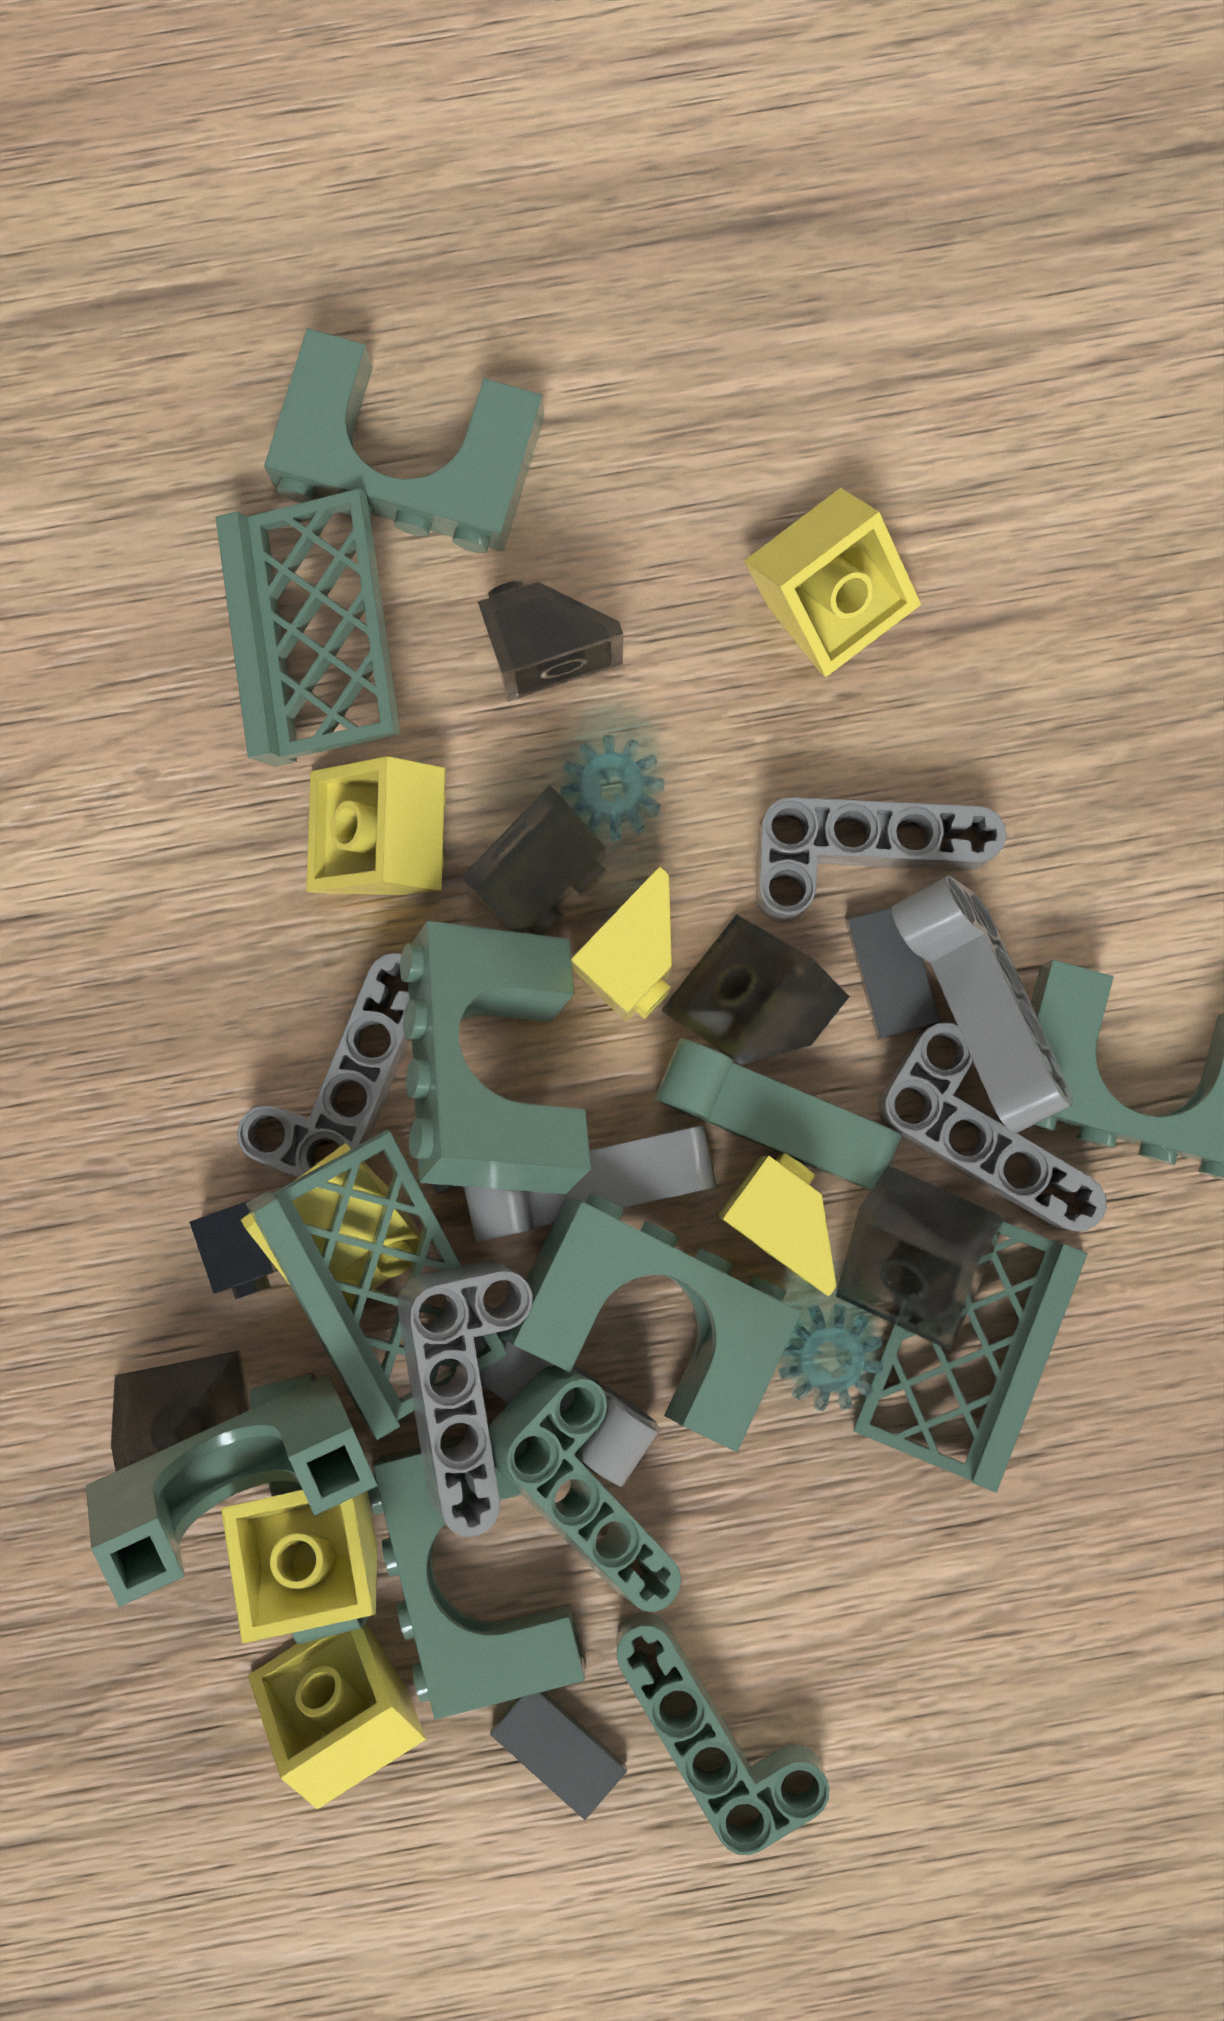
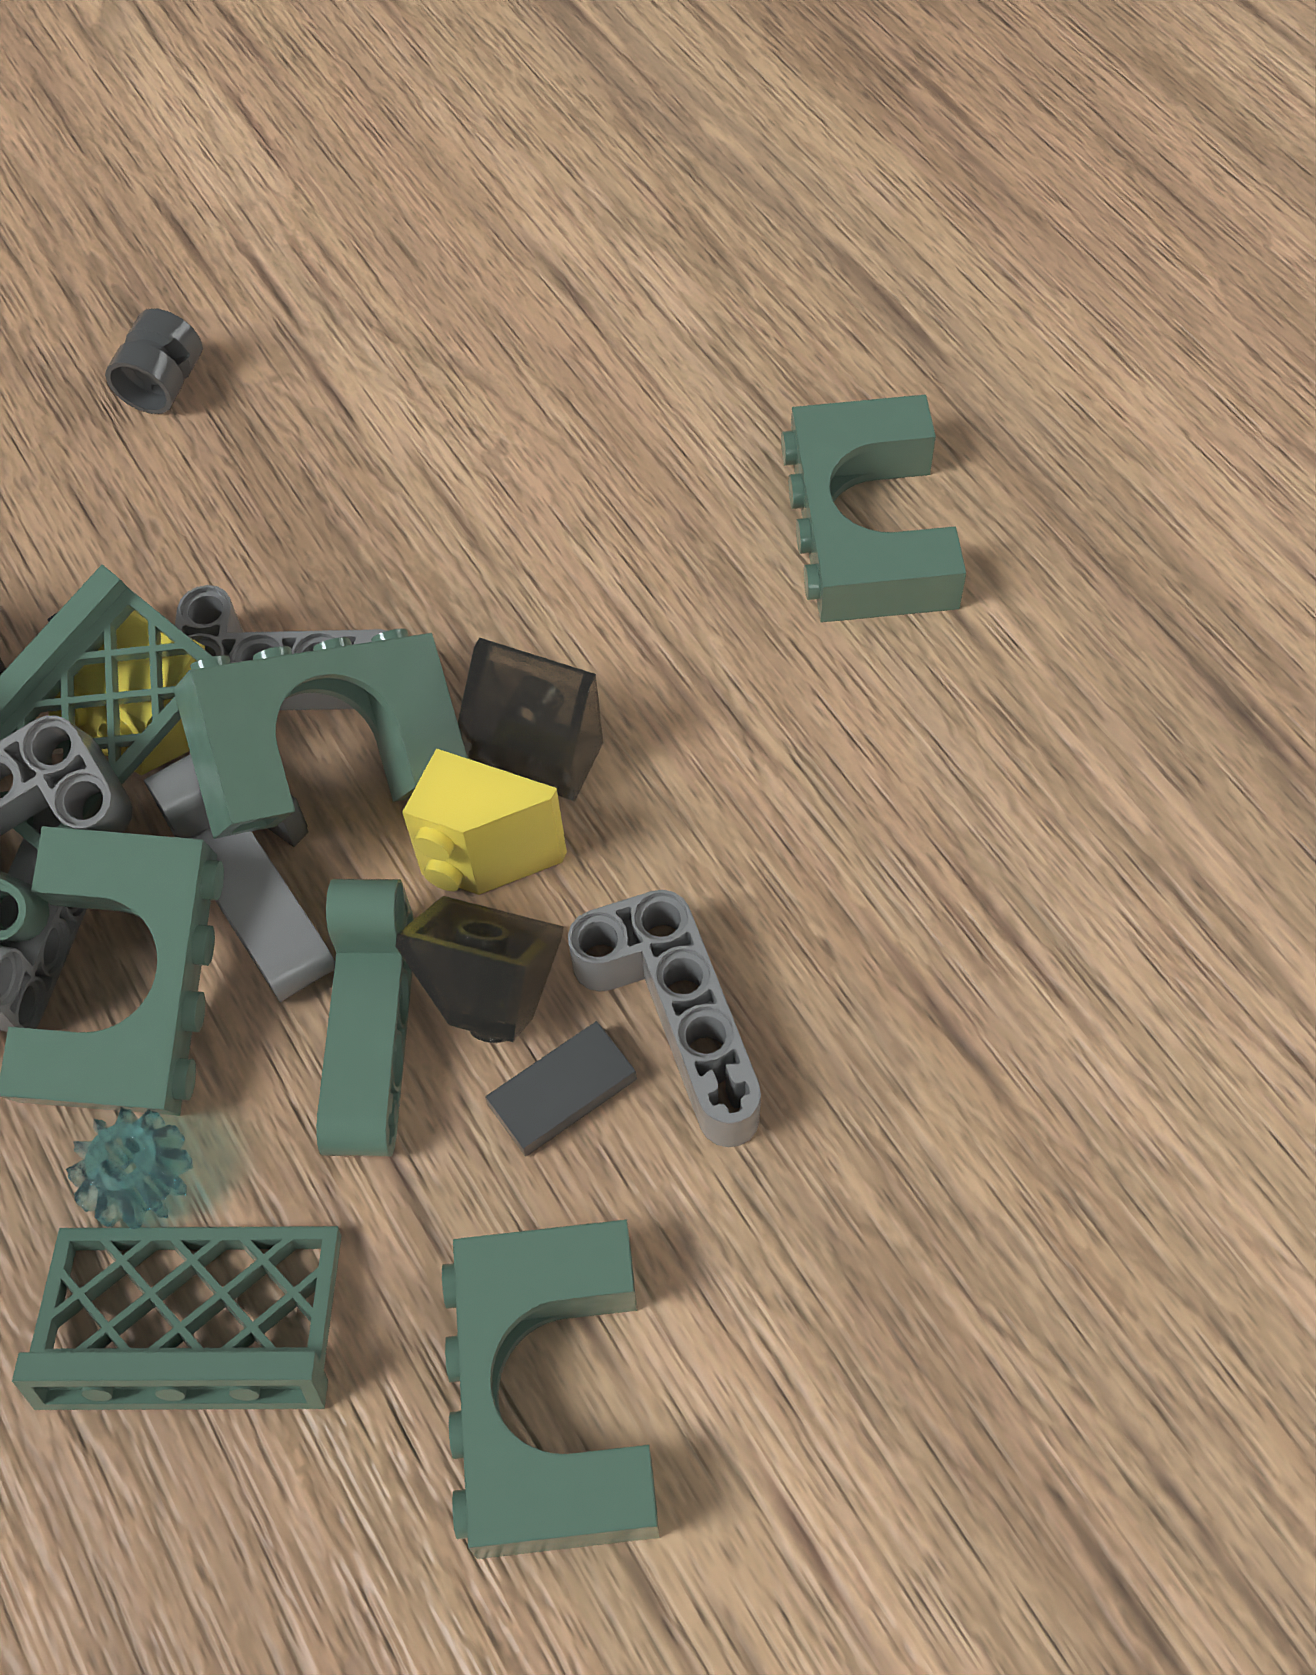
camera: 70 degrees right, 25 degrees down
sand green fence [215,488,401,767] -> none
light yellow slope [306,756,446,895] -> none
clear smoke slope [478,581,623,702] -> none
clear light blue gear [560,735,665,842] -> none
light yellow slope [717,1153,837,1297] -> none
light yellow slope [744,488,921,677] -> none
clear smoke slope [836,1165,1005,1350] -> none
light grey beam [878,1023,1107,1231] -> none
light grey beam [891,875,1073,1134] -> none

